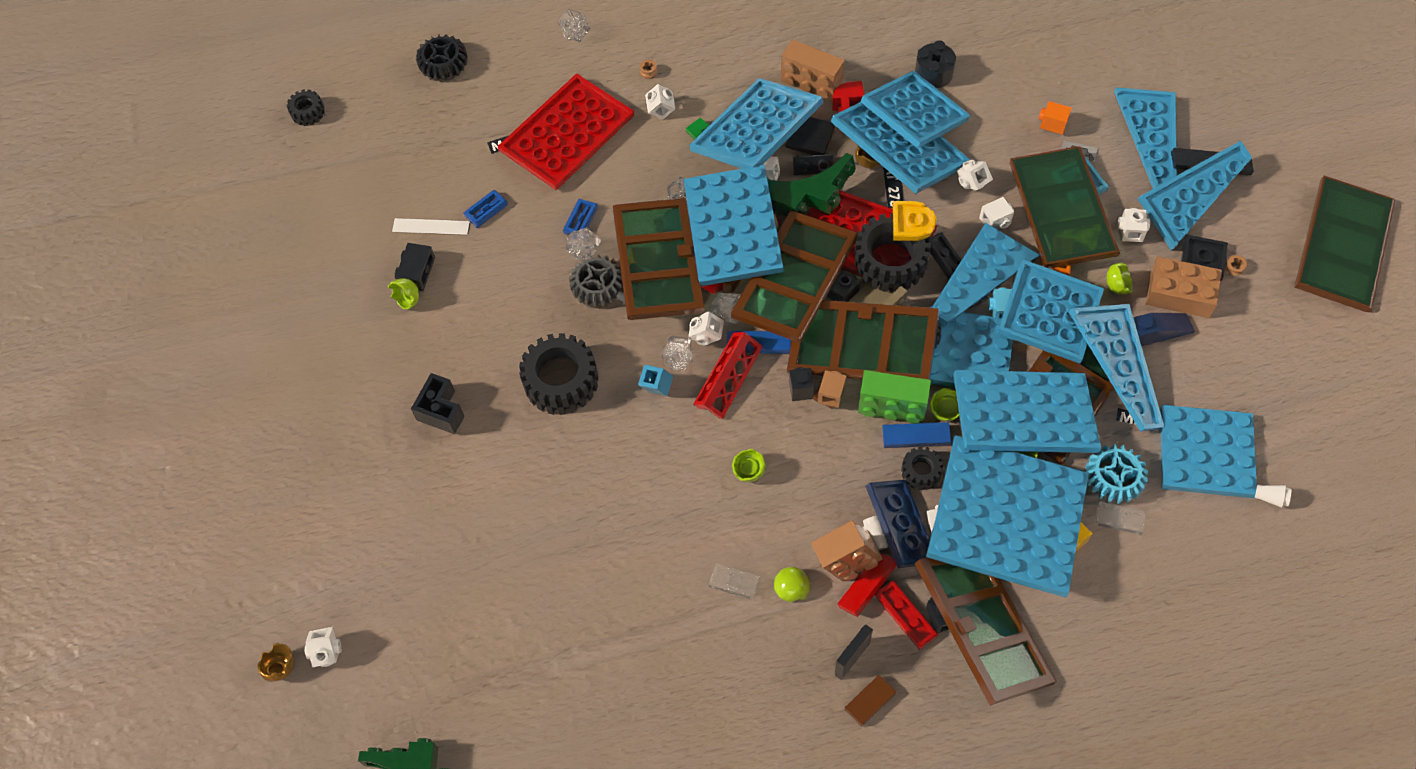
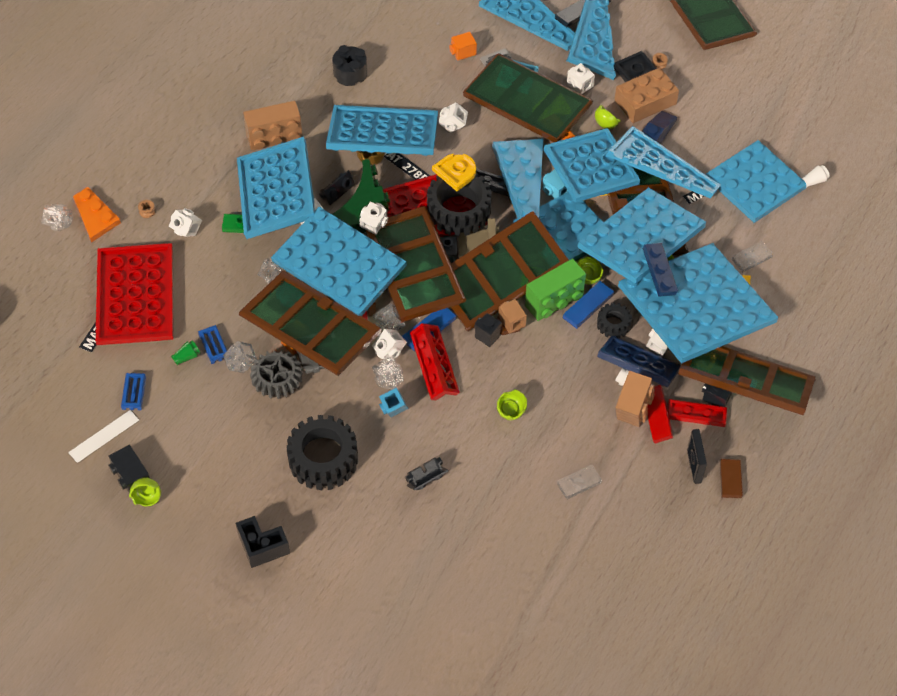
camera: 50 degrees left, 5 degrees down
lime hair [774,567,811,603] -> none
black tile [786,117,835,155] -> none
red brick [832,81,864,113] -> none
dark azure plate [861,70,970,148] -> none
white brick [979,197,1014,230] -> none
medium azure gear [1085,444,1148,504] -> none
none -> orange wing [73,187,121,243]
none -> green cone [171,340,201,366]
none -> white brick [360,202,388,235]
none -> black hinge [405,457,448,490]
none -> dark blue plate [642,243,678,297]

